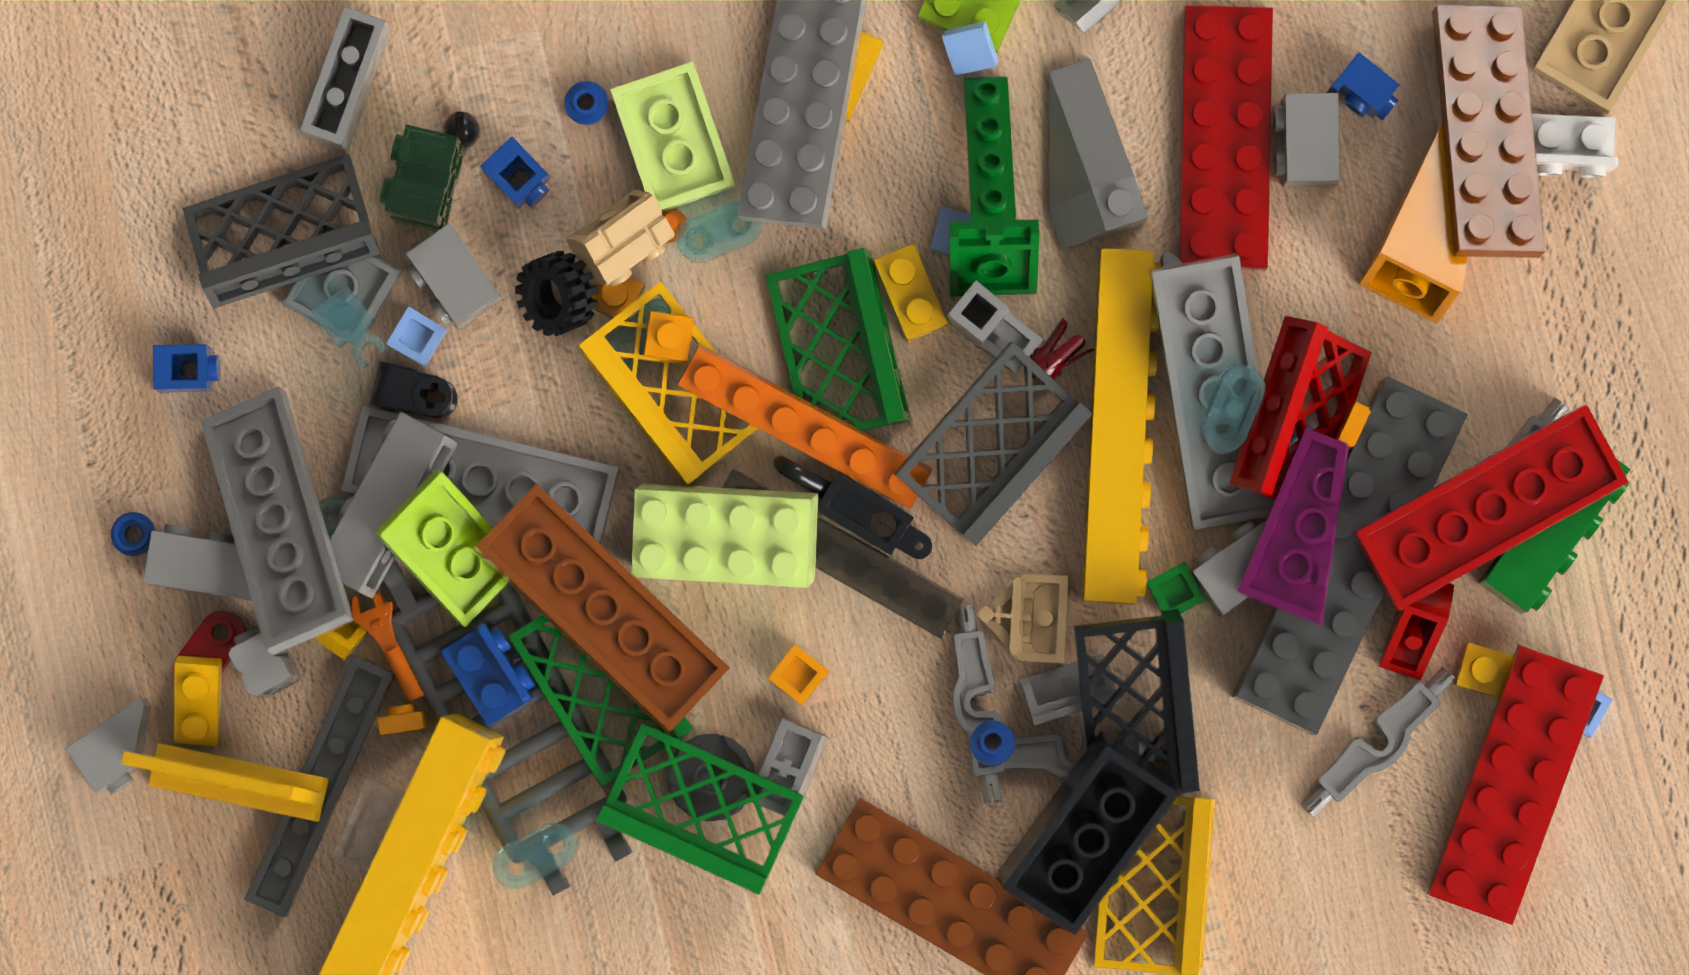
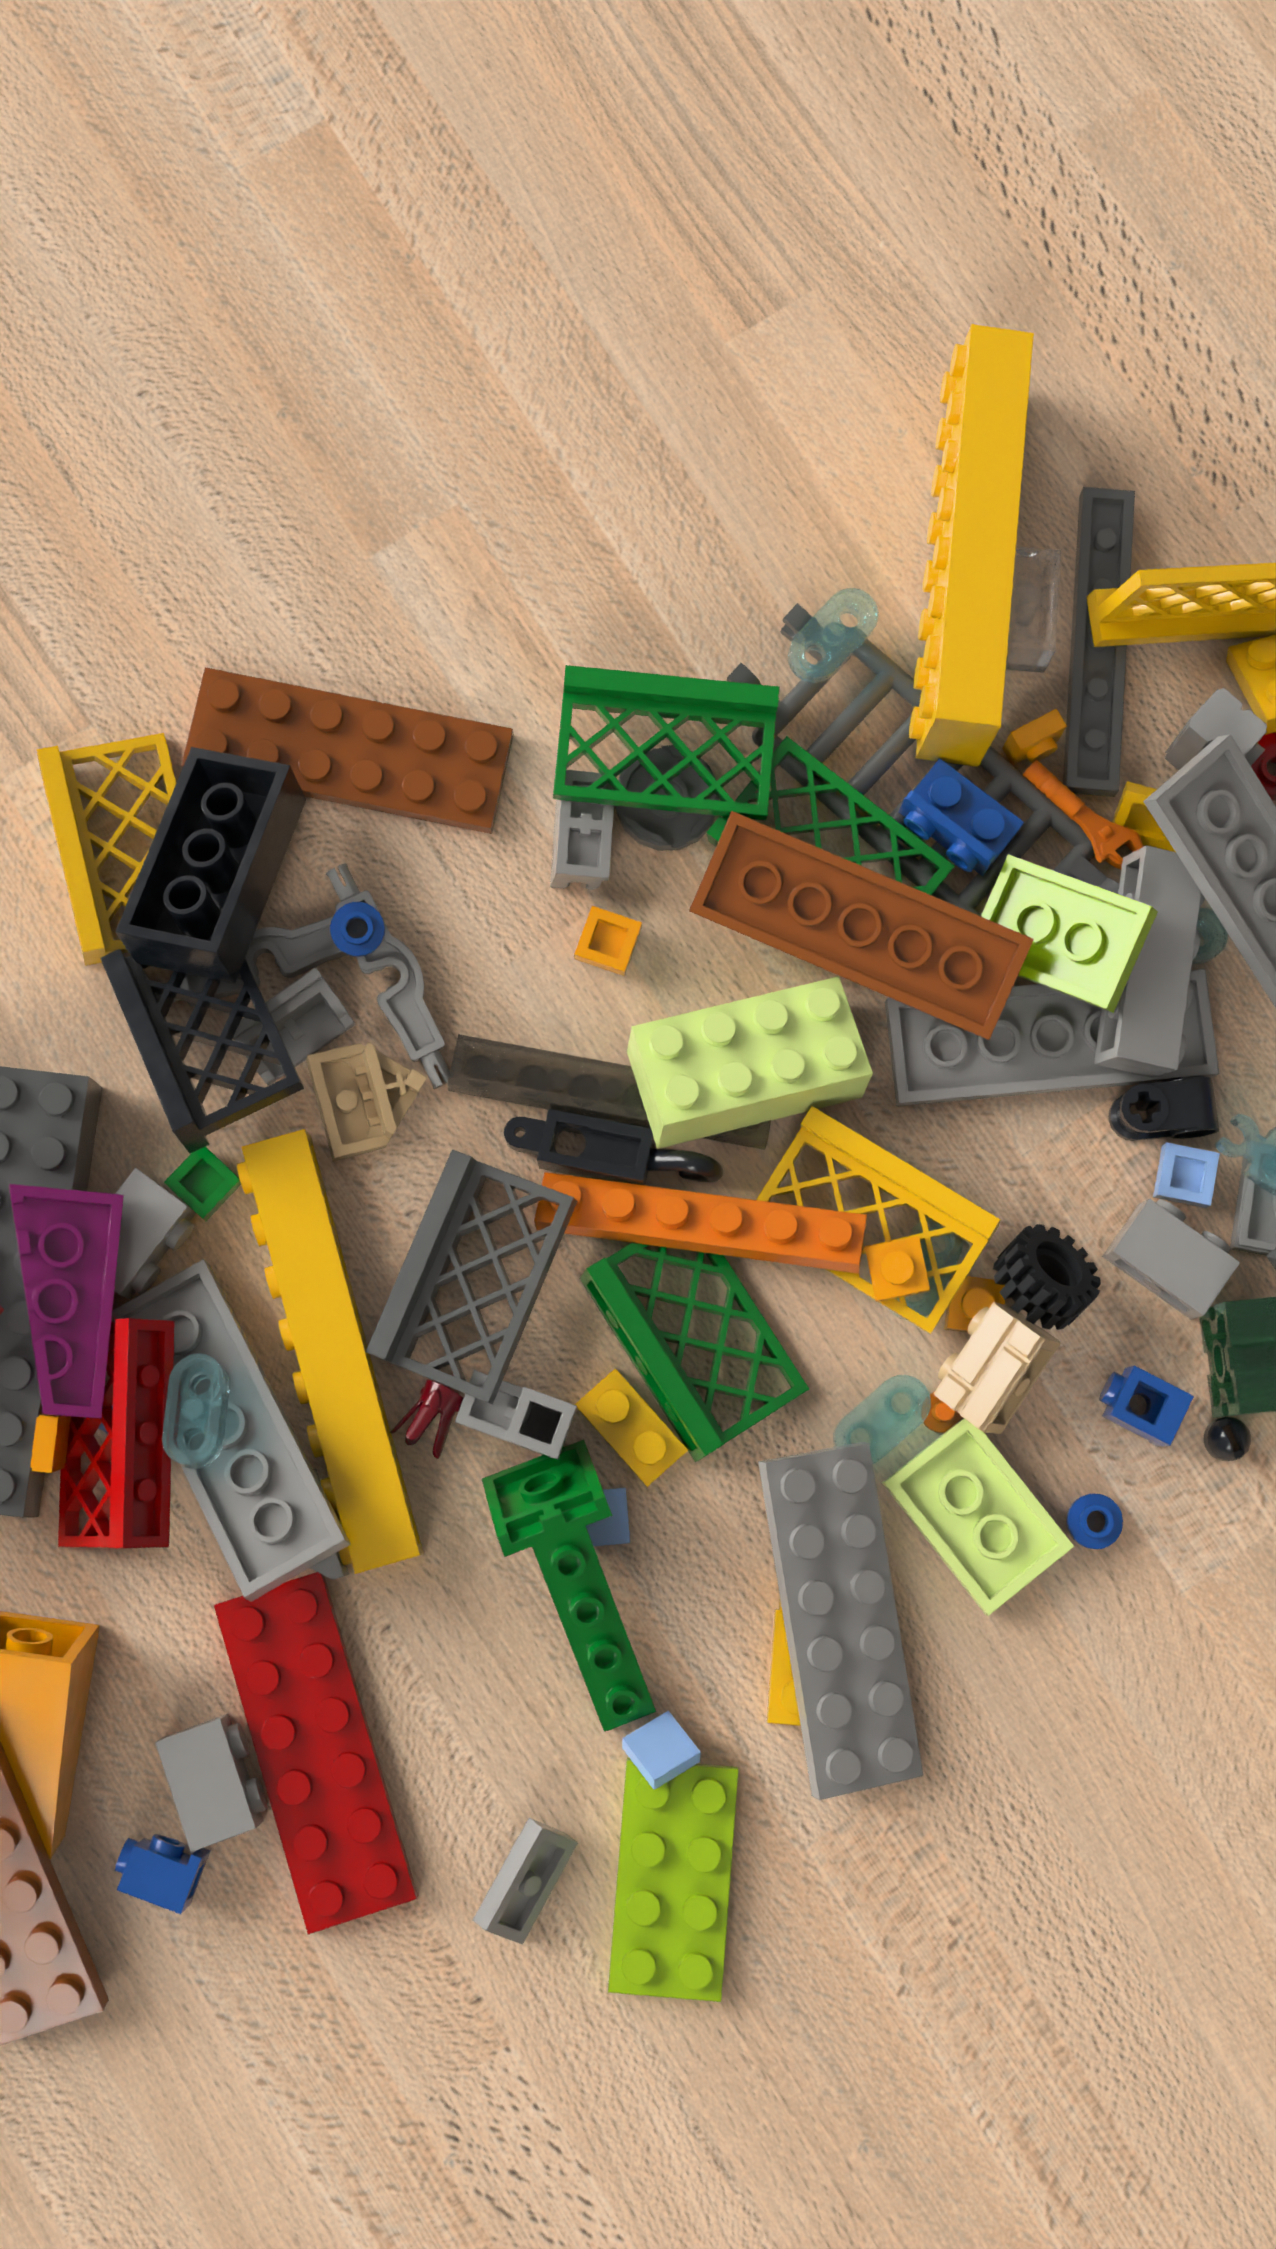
camera: 155 degrees right, 5 degrees down
light grey wedge [1048,58,1148,251] -> none

